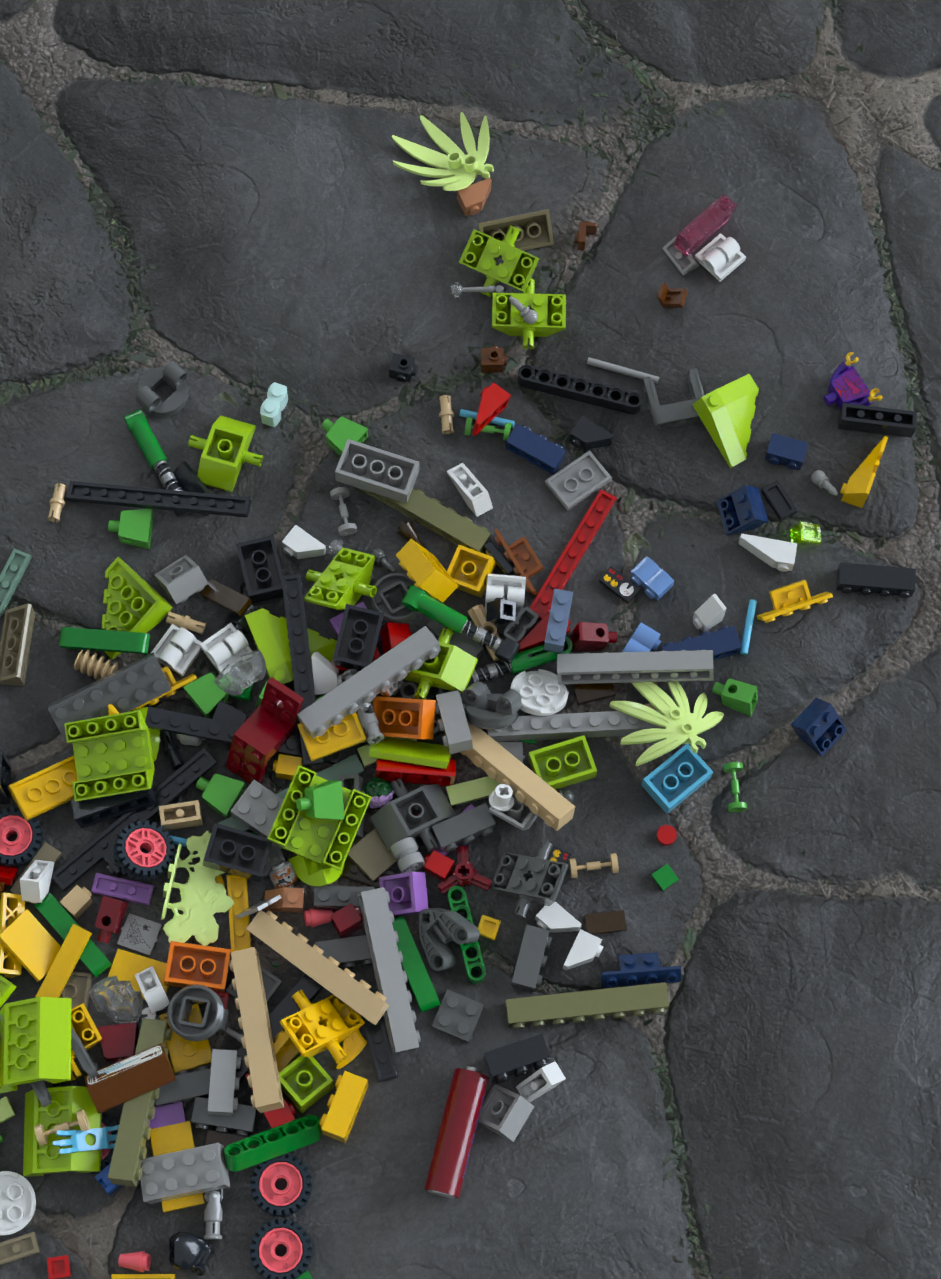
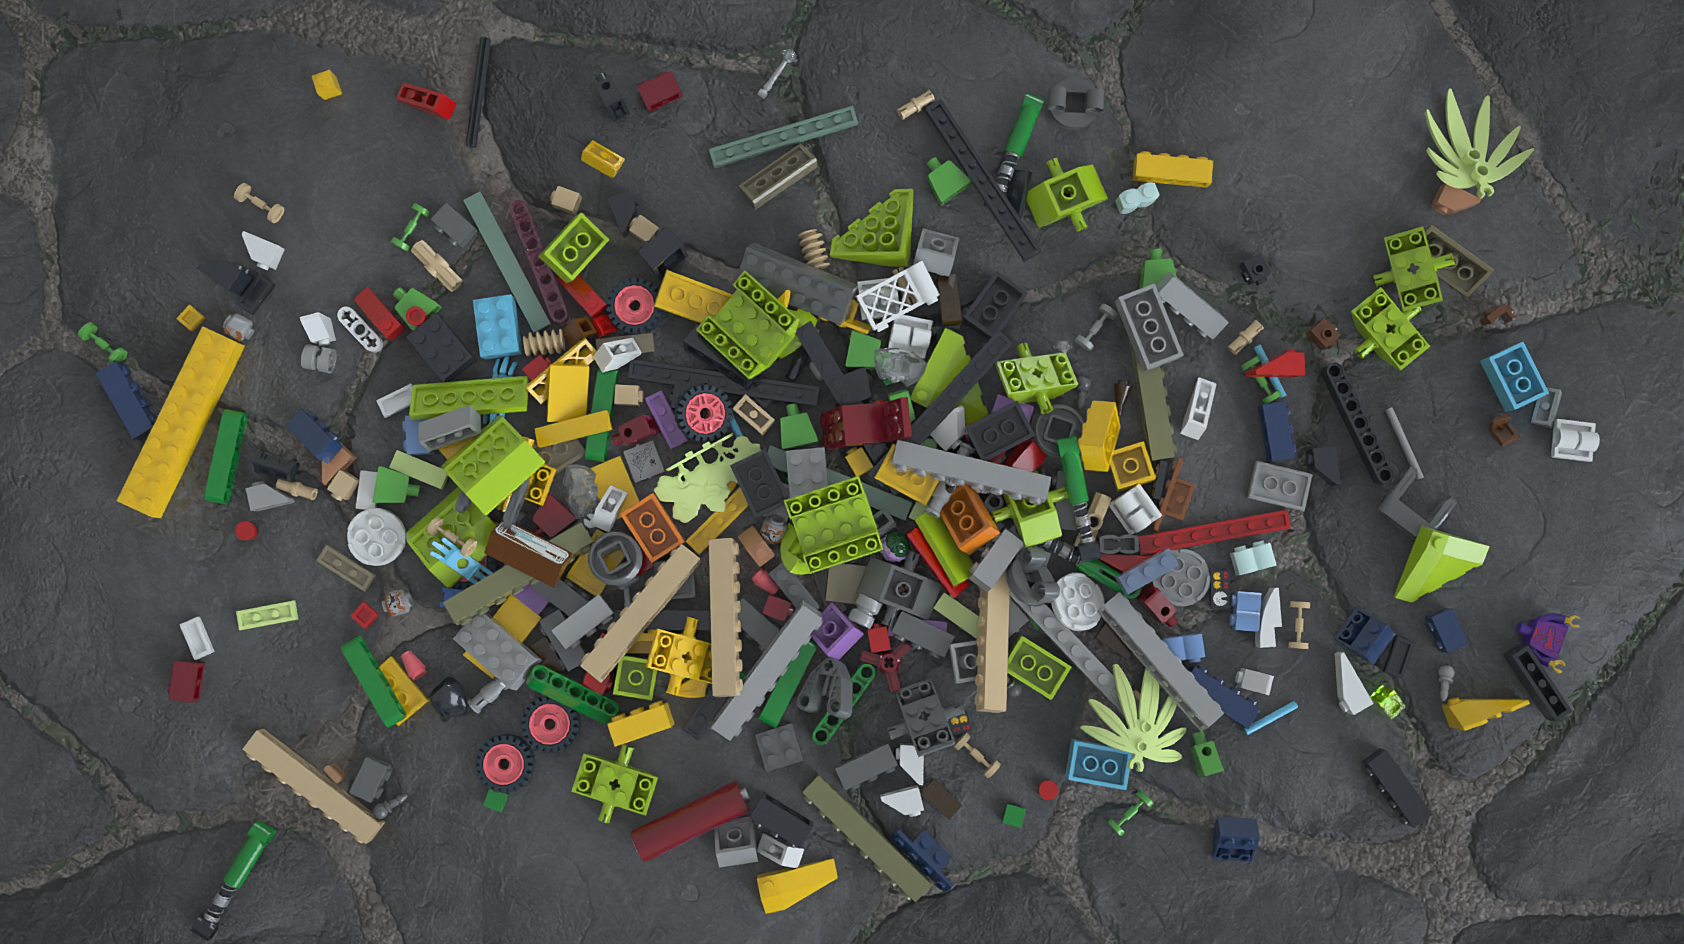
camera: 50 degrees right, 15 degrees up
green beam [59,627,150,654] -> none
light grey piece [236,895,281,919] -> none
white slope [282,525,326,559] -> none
bright green torso [296,780,344,819] -> none
light grey piece [451,281,504,298] -> none
yellow tile [478,915,501,941] -> none
black brick [486,598,516,624] -> none
white piece [489,784,514,811] -> none
light grey bar [509,296,538,324] -> none
clear pink brick [673,194,737,257] -> none
yellow bracket [757,580,833,623] -> none
none -> light grey head [382,589,413,616]
none -> lime slope [571,744,658,823]
none -> yellow wedge [757,858,838,914]
none -> white piece [855,261,940,332]
none -> yellow brick [1132,151,1213,188]
none -> light grey tile [1152,549,1210,606]
none -> light grey brick [1156,271,1229,339]
none -> light aqua brick [1230,540,1276,575]
none -> white slope [1255,588,1282,648]
none -> tan wheel [1288,601,1310,649]
none -> medium azure brick [1480,342,1549,412]

